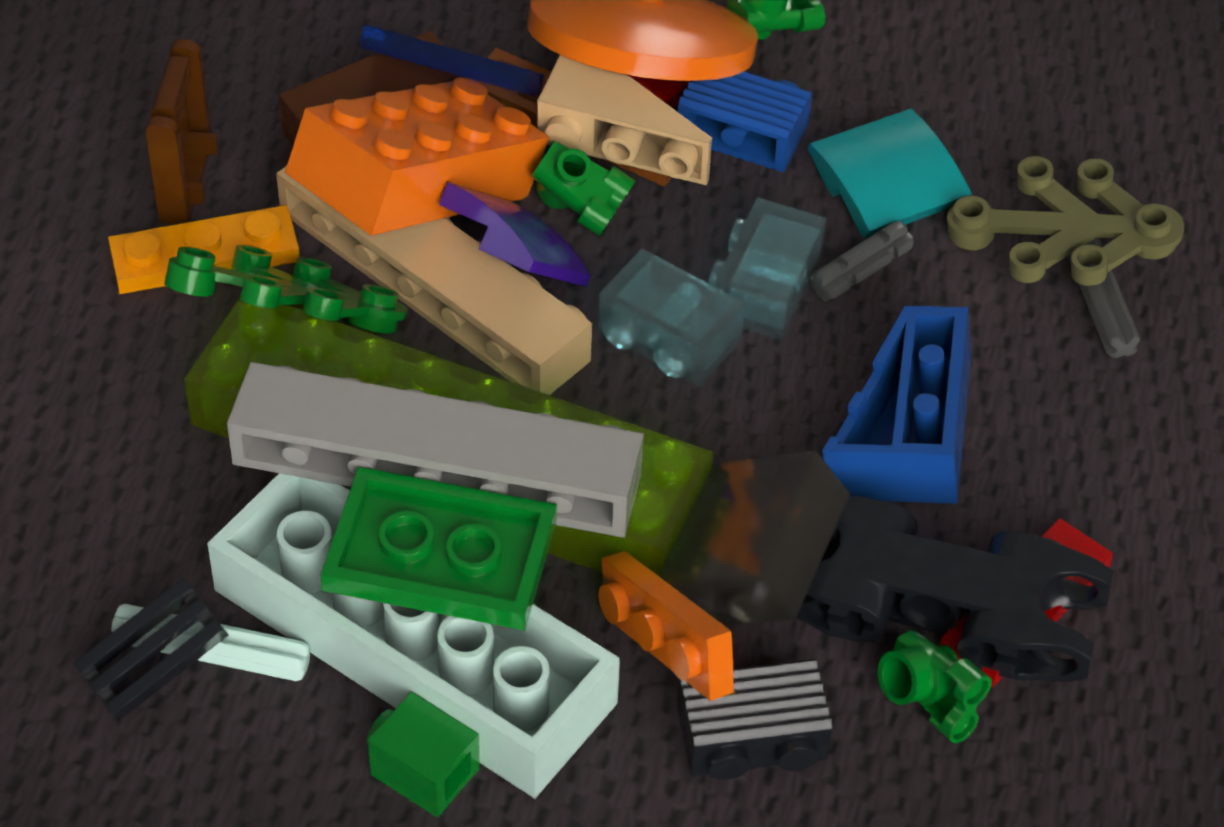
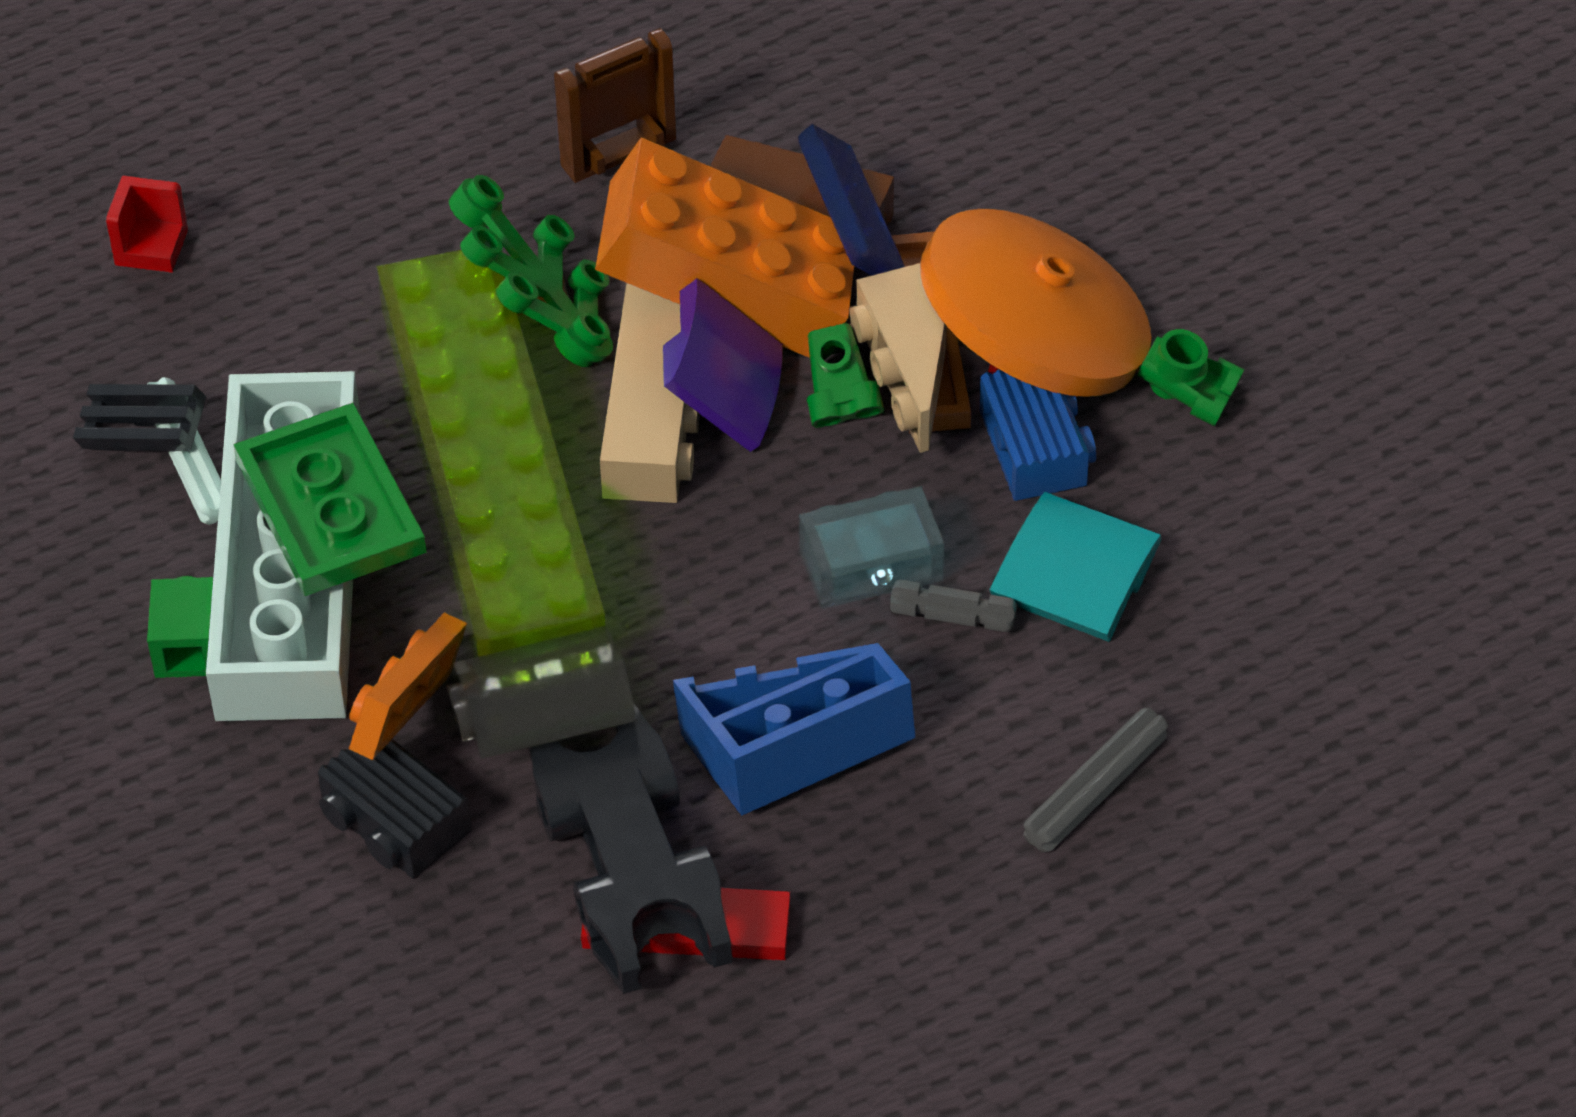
camera: 55 degrees right, 0 degrees up
light orange plate [108,205,300,294] -> none
light grey brick [227,362,644,538] -> none
clear light blue brick [598,248,745,387] -> none
green plate [878,630,992,743] -> none
olive plant [947,156,1184,286] -> none

